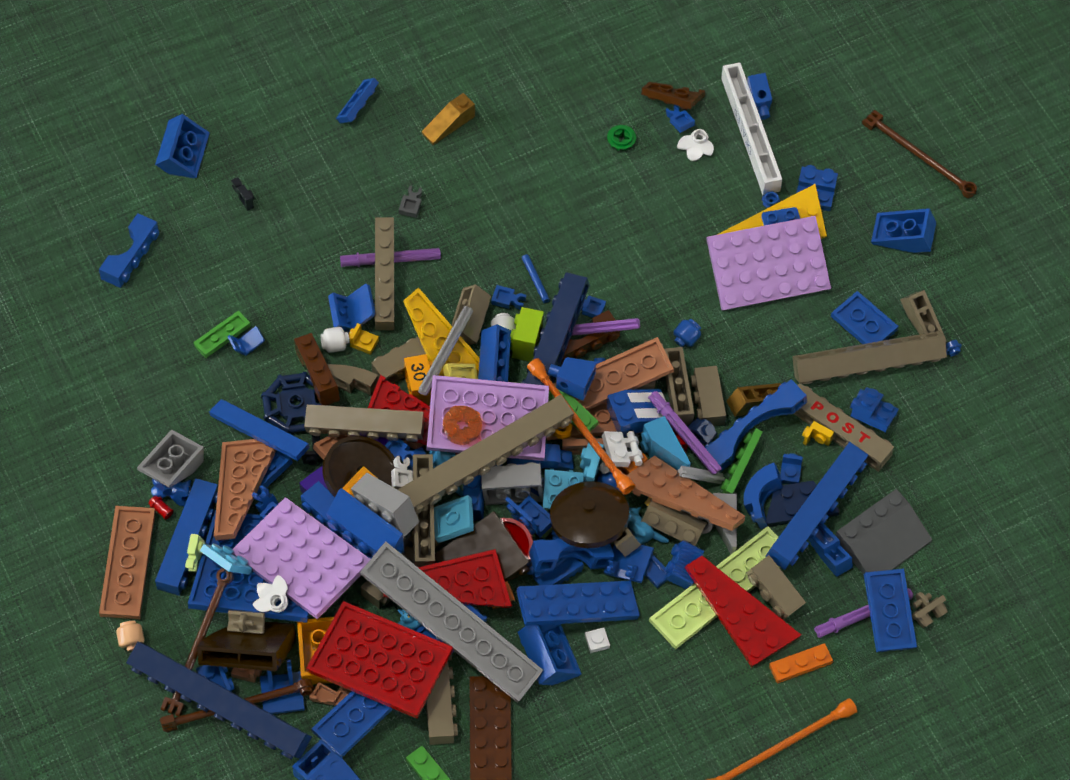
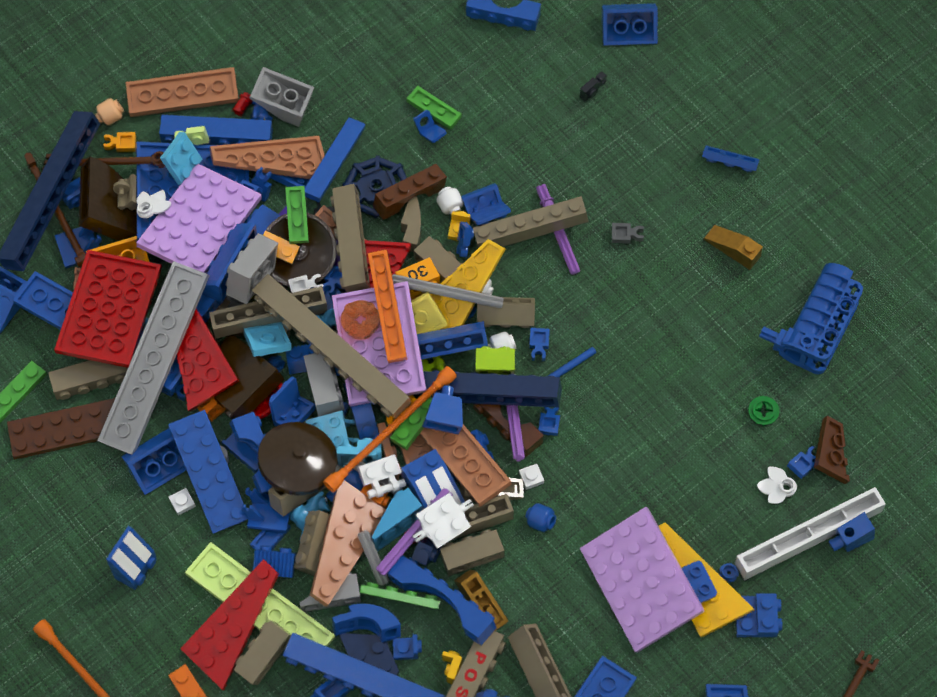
camera: 80 degrees right, 5 degrees up
none -> light orange plate [103,132,136,152]
none -> blue slope [106,526,157,590]
none -> bright green plate [285,186,309,244]
none -> orange plate [368,249,408,363]
none -> white plate [412,493,474,548]
none -> blue plate [456,222,474,257]
none -> white plate [519,464,544,490]
none -> blue piece [759,263,863,374]

